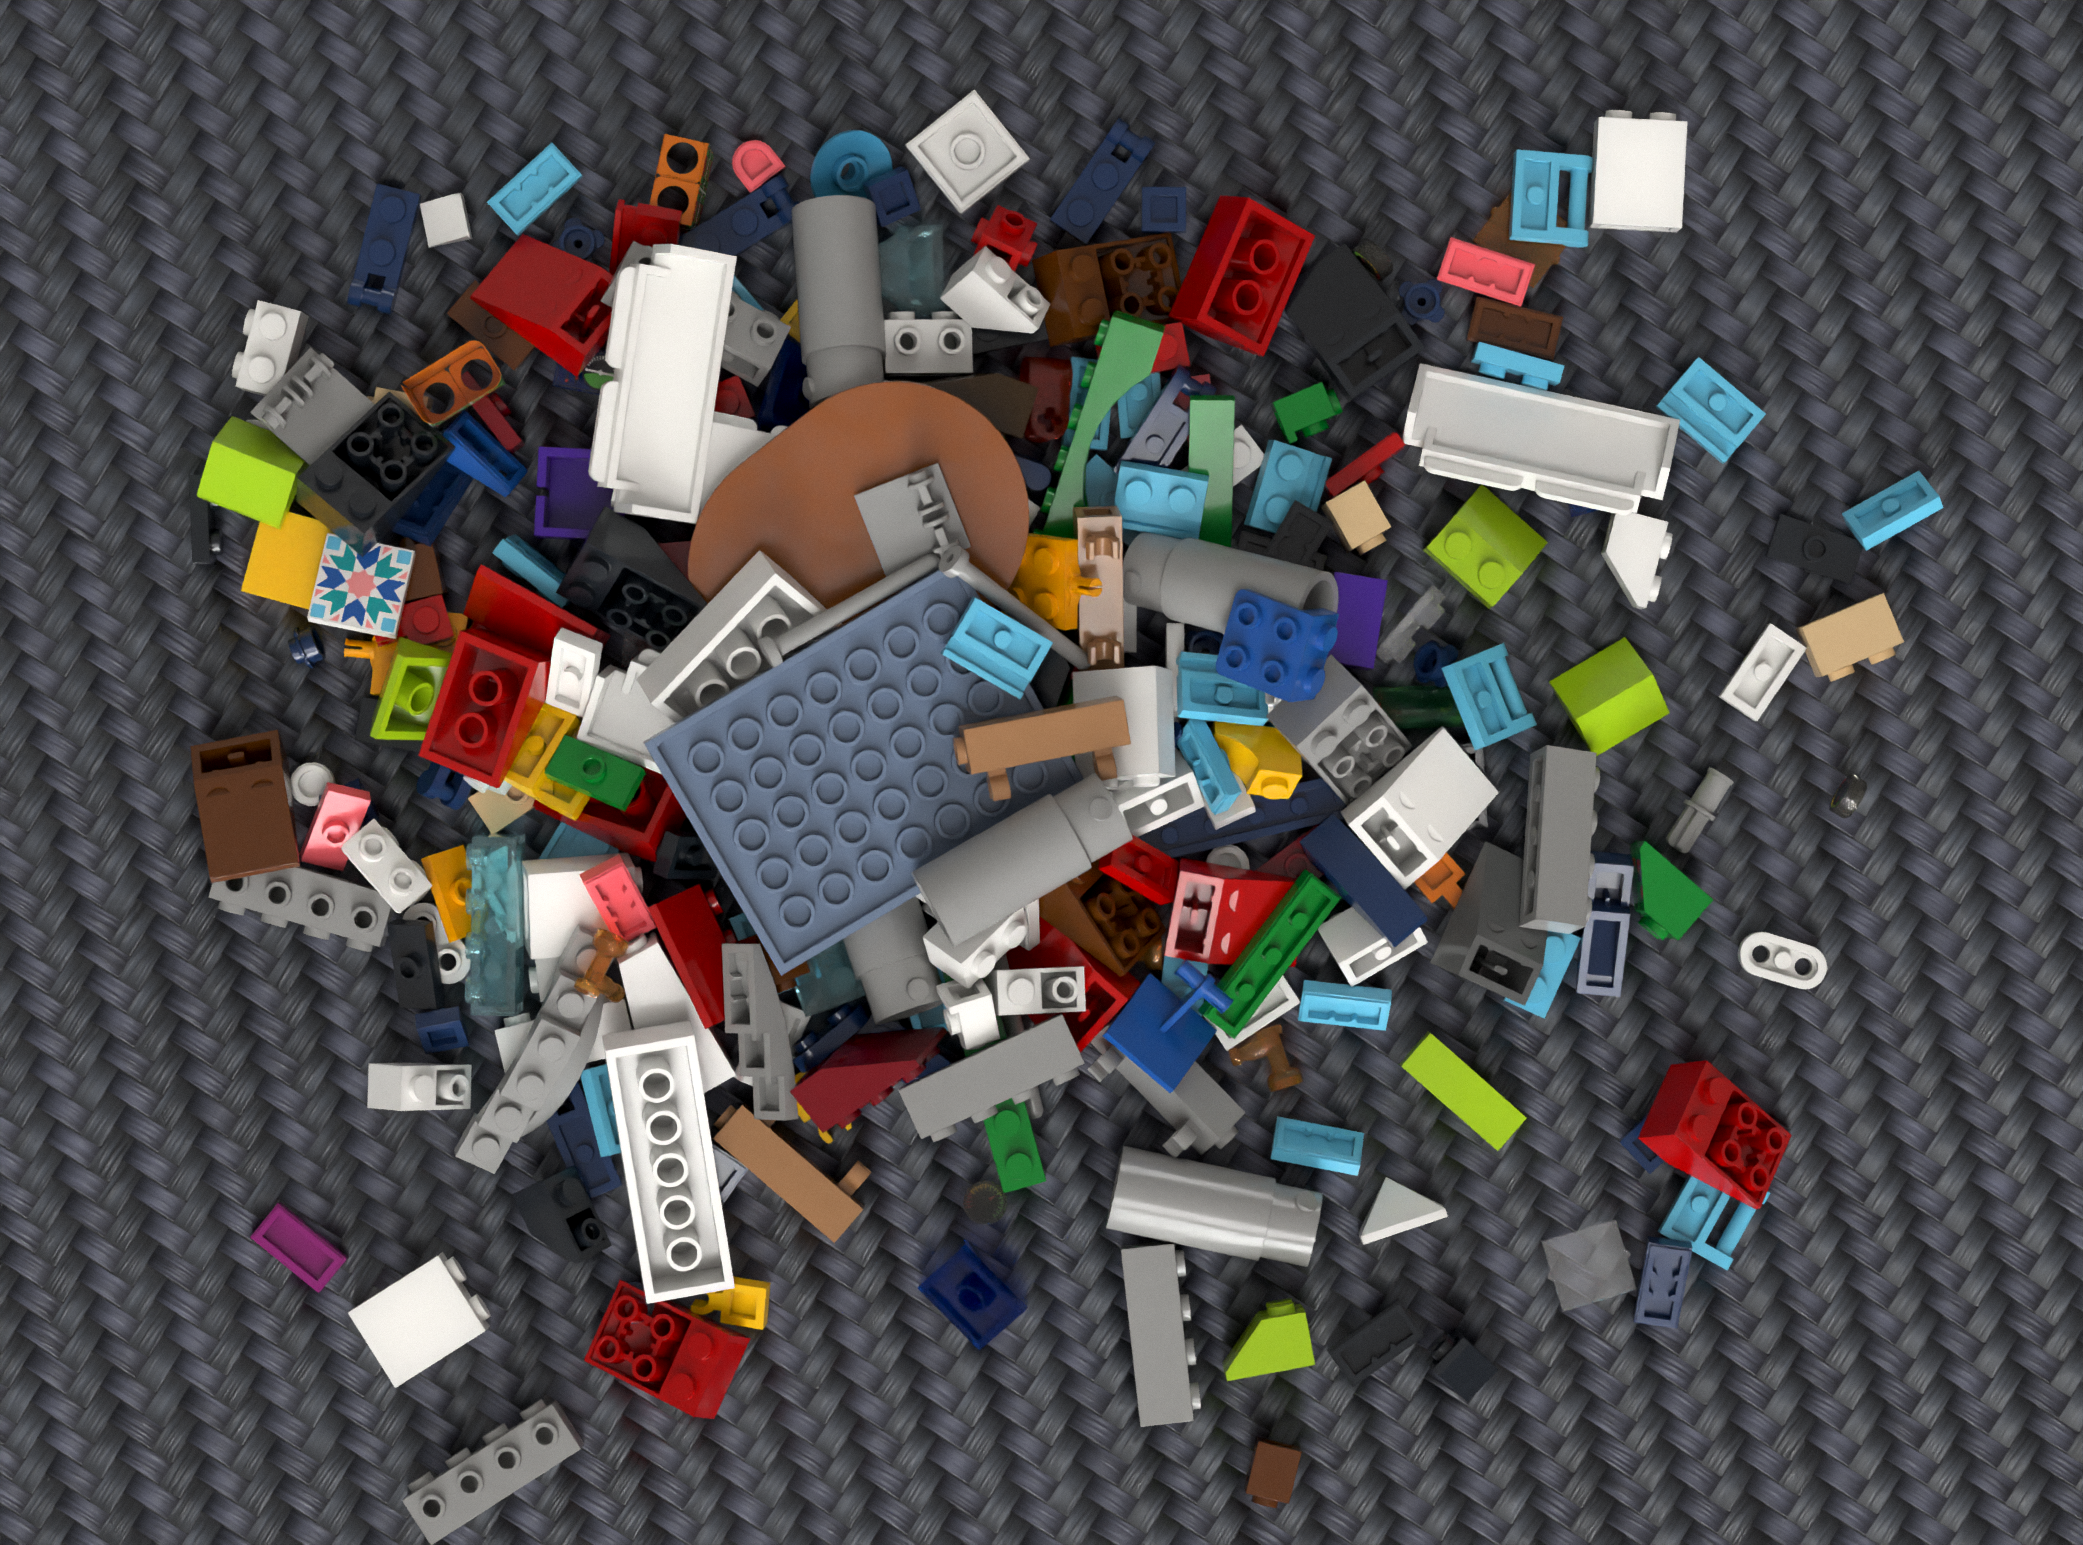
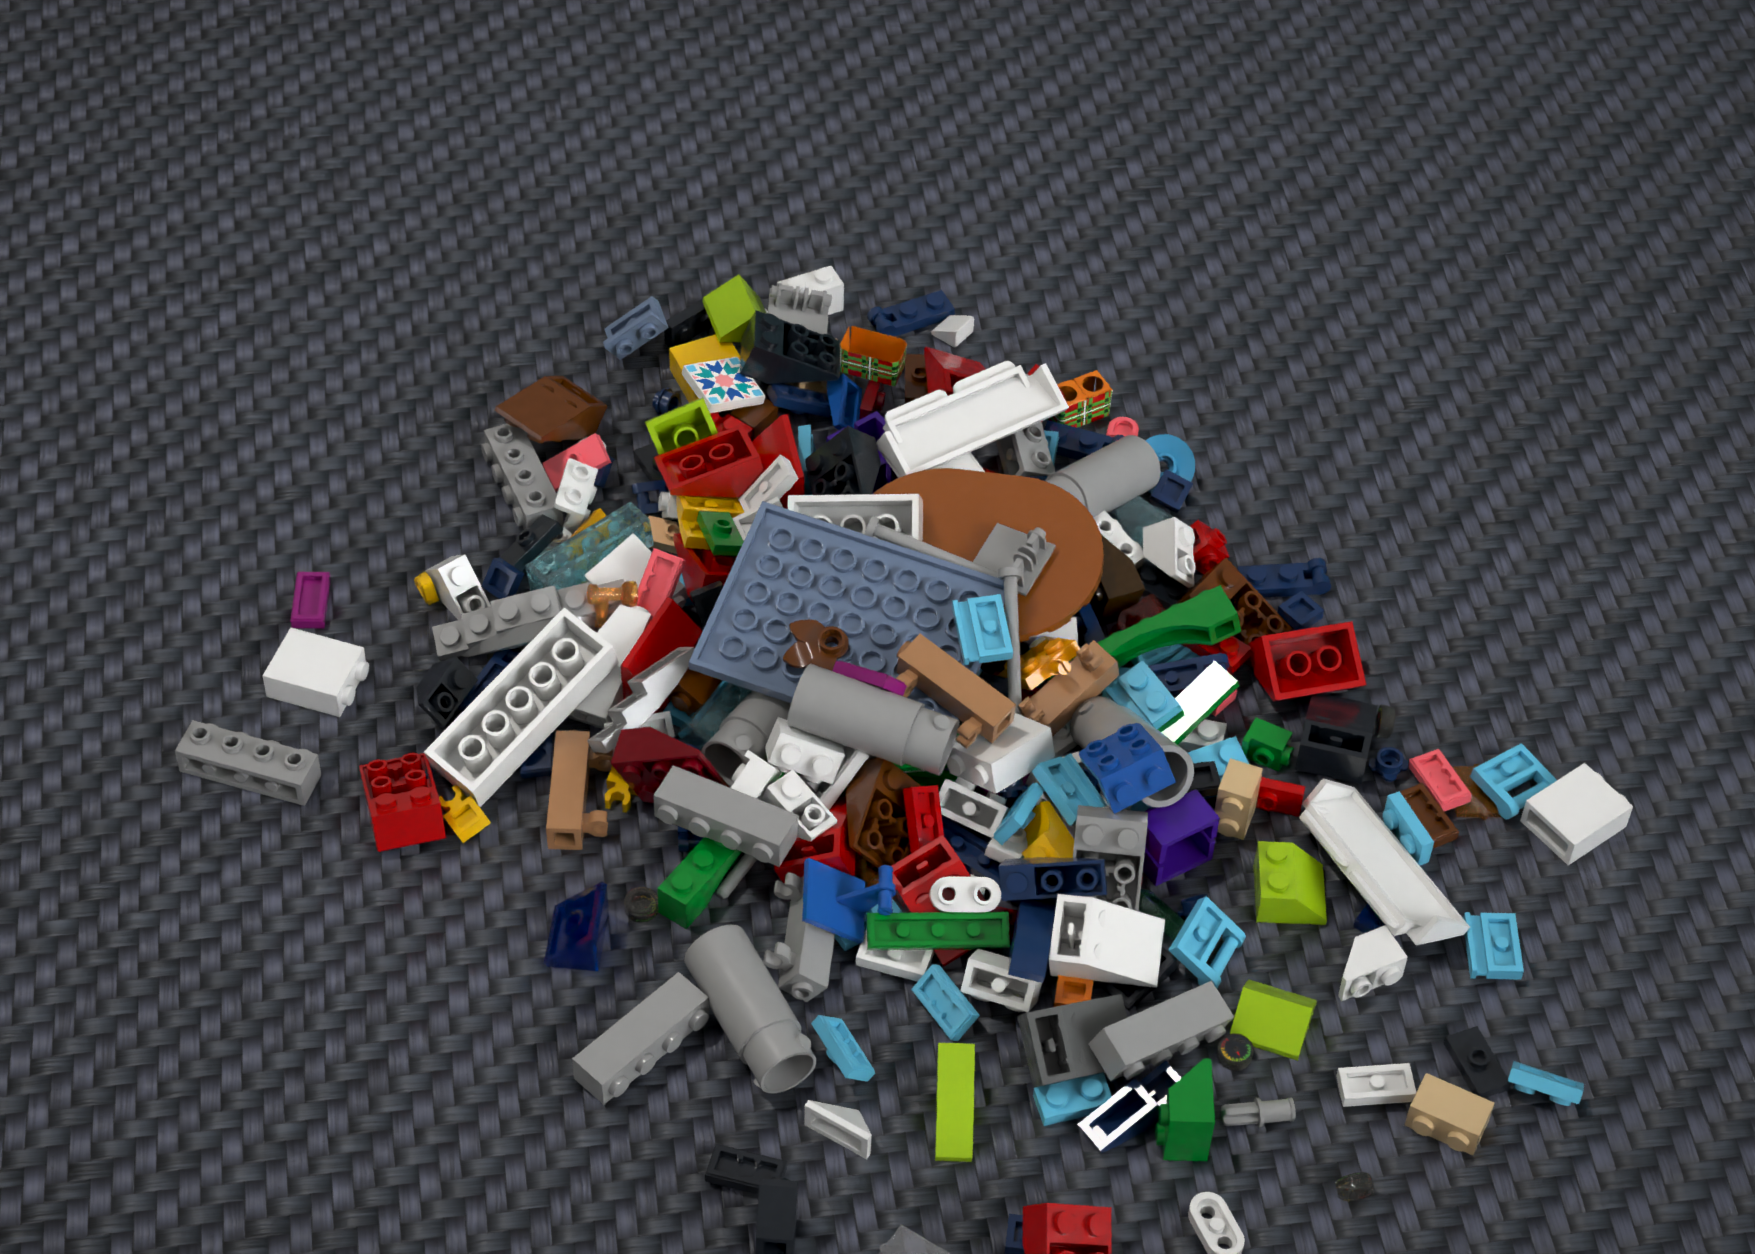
camera: 45 degrees right, 40 degrees down
medium azure plate [487,143,583,236] -> none
white tile [906,90,1030,215] -> none
lime slope [1222,1298,1315,1381] -> none
clear orange piece [1229,1024,1304,1092] -> none
reddish brown brick [1244,1436,1302,1508] -> none
clear plate [1376,585,1446,665] -> none
none -> yellow tile [414,572,439,605]
none -> sand blue bracket [603,296,669,360]
none -> reddish brown plate [783,619,849,671]
none -> magenta tile [832,660,907,696]
none -> white plate [929,876,1001,912]
none -> dark blue slope [999,857,1108,901]
none -> tile [1217,1033,1254,1071]

